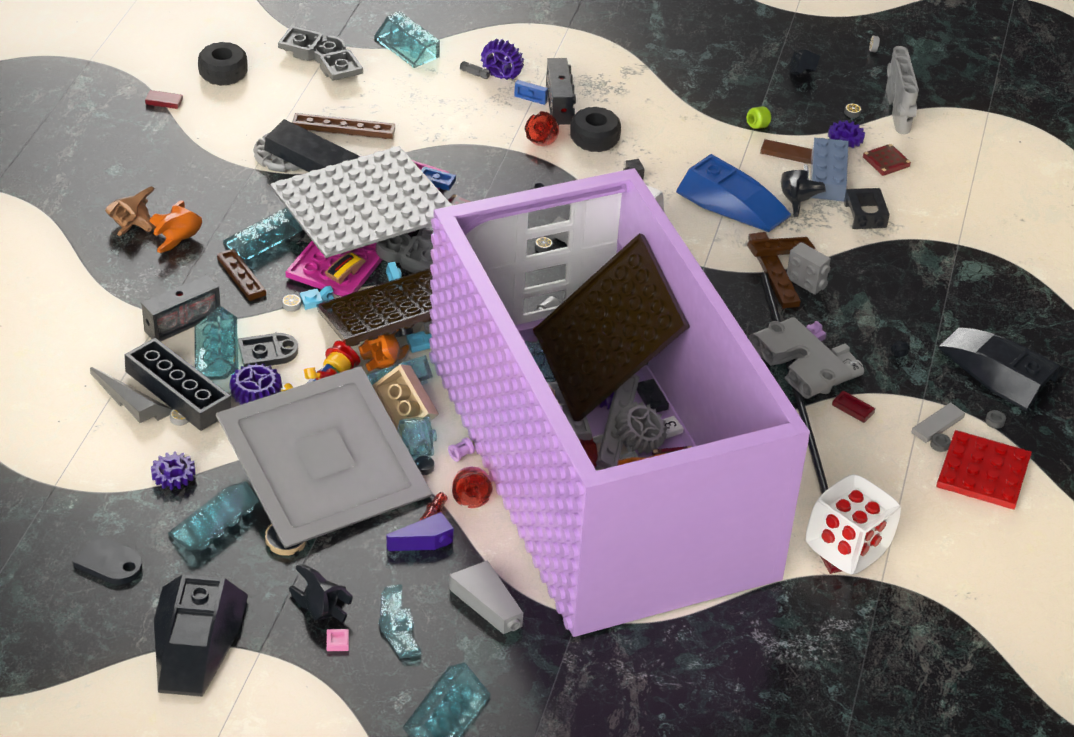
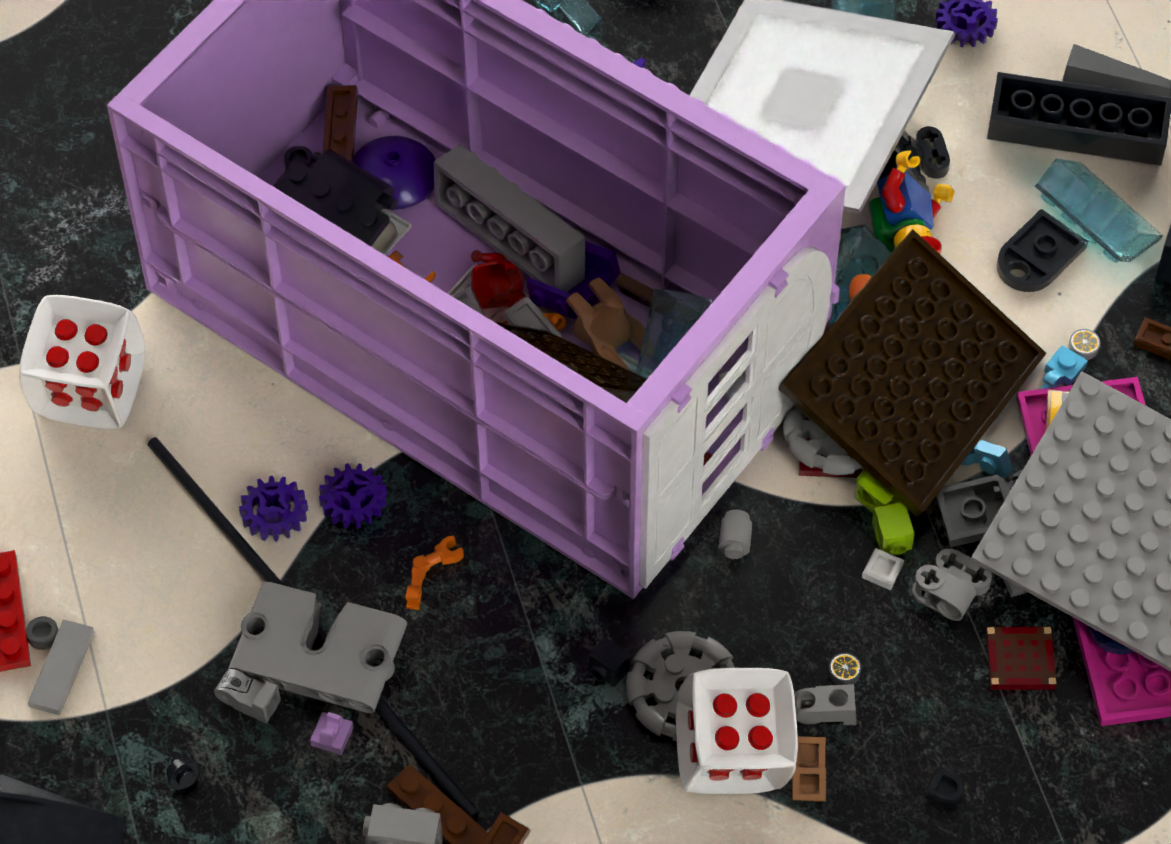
camera: 150 degrees right, 15 degrees up
dark purple gear [229,363,282,405] -> none
blue plate [421,166,456,191] -> none
dark red tile [832,391,876,423] -> none

